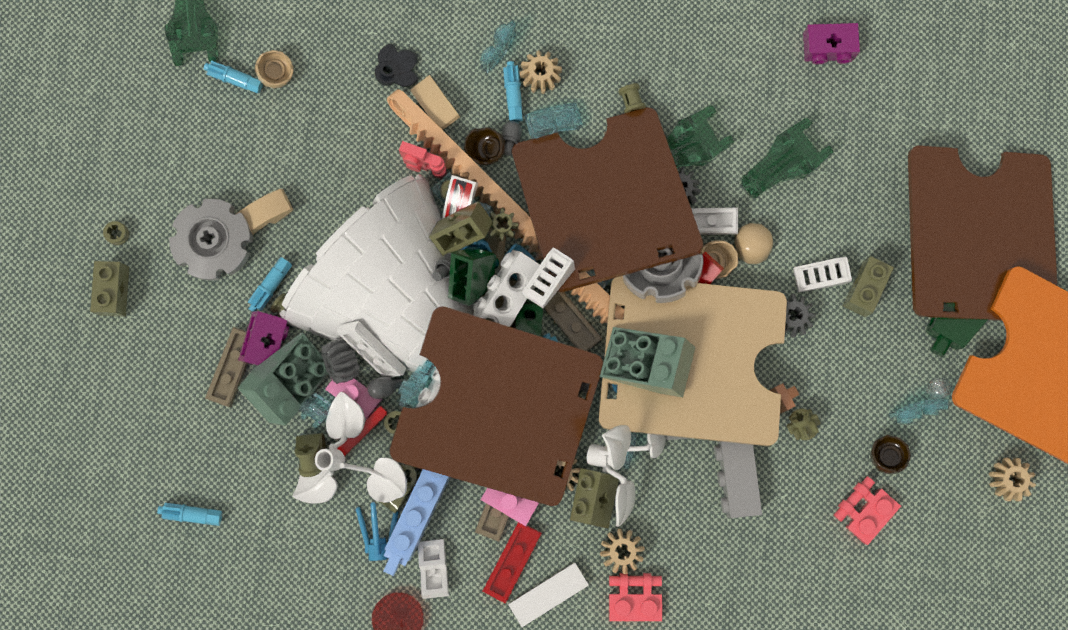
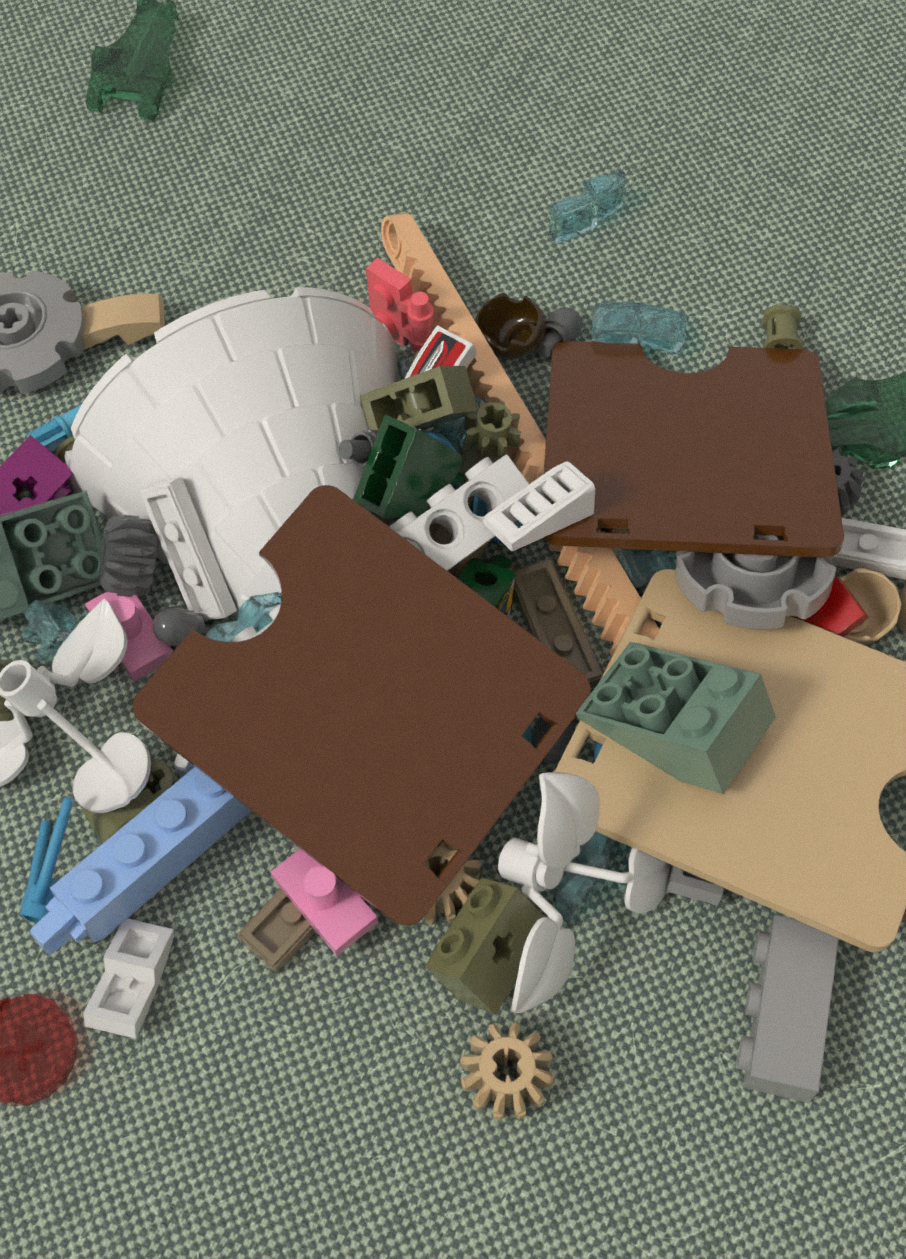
camera: 20 degrees right, 20 degrees down
medium azure piece [203,61,263,93] -> none
tan hair [255,50,294,89] -> none
red tile [337,406,388,456] -> none
black plate [375,44,419,87] -> none
tan slope [410,75,460,130] -> none
red tile [482,522,542,604] -> none
medium azure piece [503,61,523,122] -> none
white tile [508,562,589,627] -> none
tan gear [520,50,562,94] -> none
coral plate [609,573,662,621] -> none

